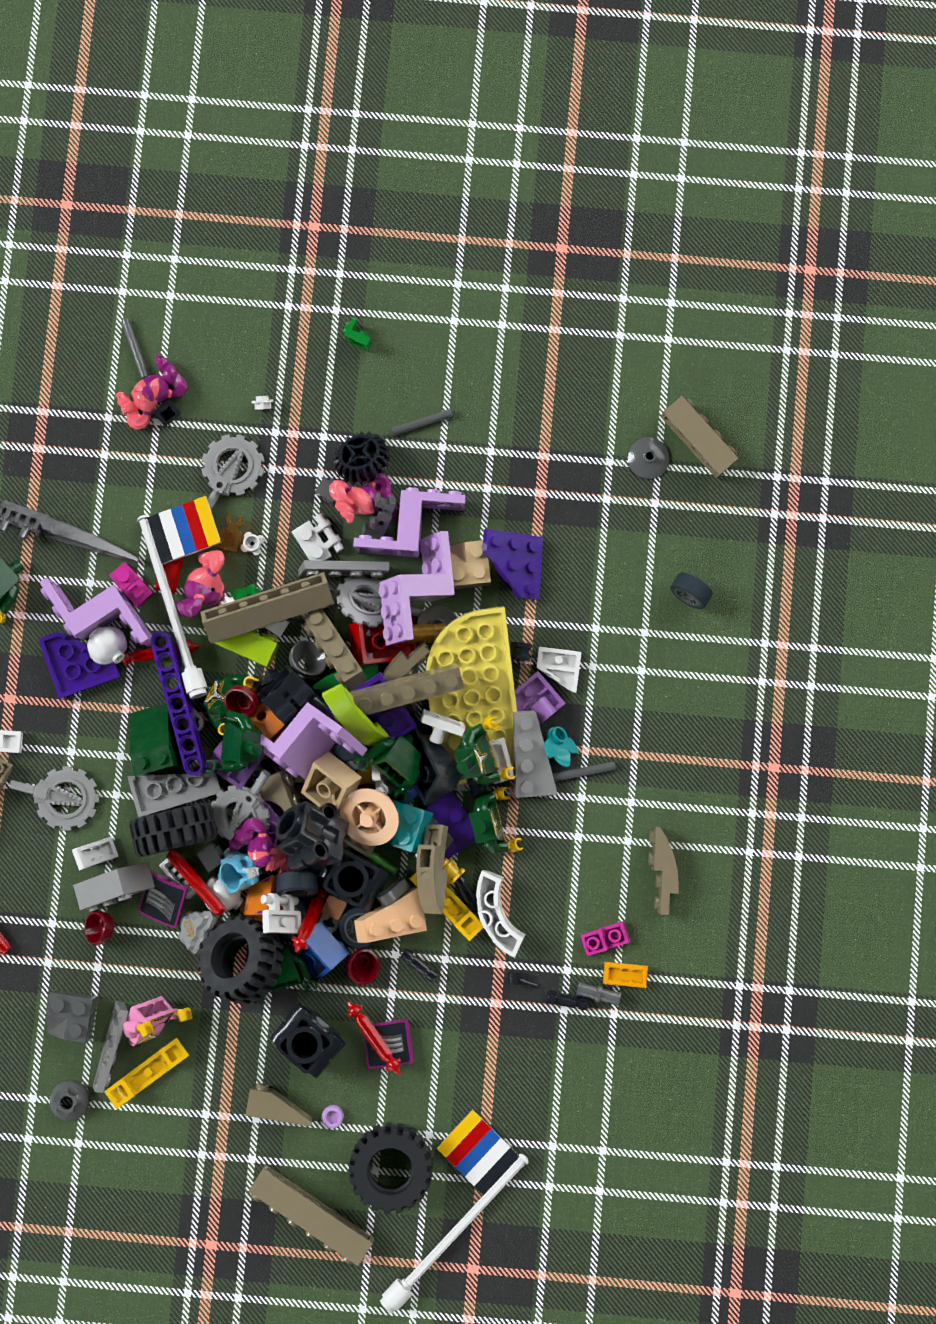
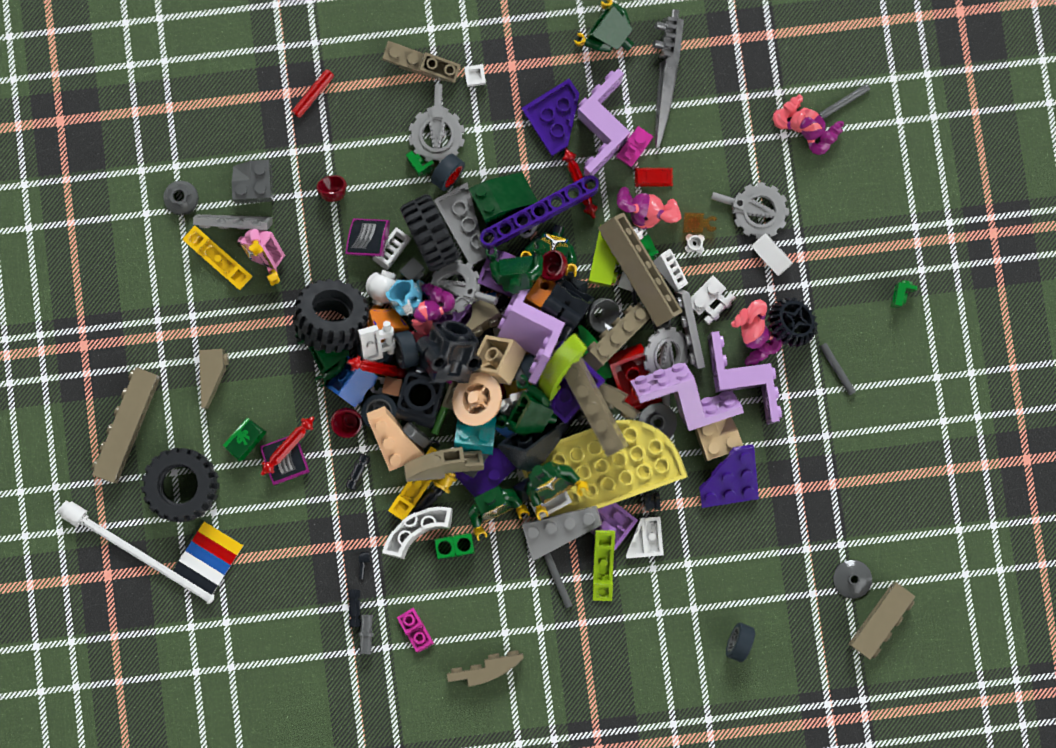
camera: 75 degrees right, 0 degrees up
white tile [72,837,119,870] -> none
light grey wedge [73,862,155,912] -> none
white plant [87,626,127,664] -> none
flag [137,496,221,699] -> none
black slope [153,399,181,427] -> none
red axle [166,849,226,915] -> none
light grey rock [179,911,218,954] -> none
white plate [252,396,273,410] -> none
black piece [269,1003,346,1078] -> none
dark grey plate [315,478,336,506] -> none
lavender tile [322,1105,344,1128] -> none
dark grey piece [362,492,396,540] -> none
pearl gold axle [403,623,445,644] -> none
white tile [421,709,465,744] -> none
teal plate [544,727,579,767] -> none
light orange plate [603,962,648,988] -> none
none -> piece [223,418,267,461]
none -> green bracket [406,151,435,177]
none -> black wheel [431,154,465,191]
none -> green piece [435,533,475,560]
none -> lime slope [593,530,615,601]
none -> white slope [653,249,688,292]
none -> white slope [752,233,793,276]

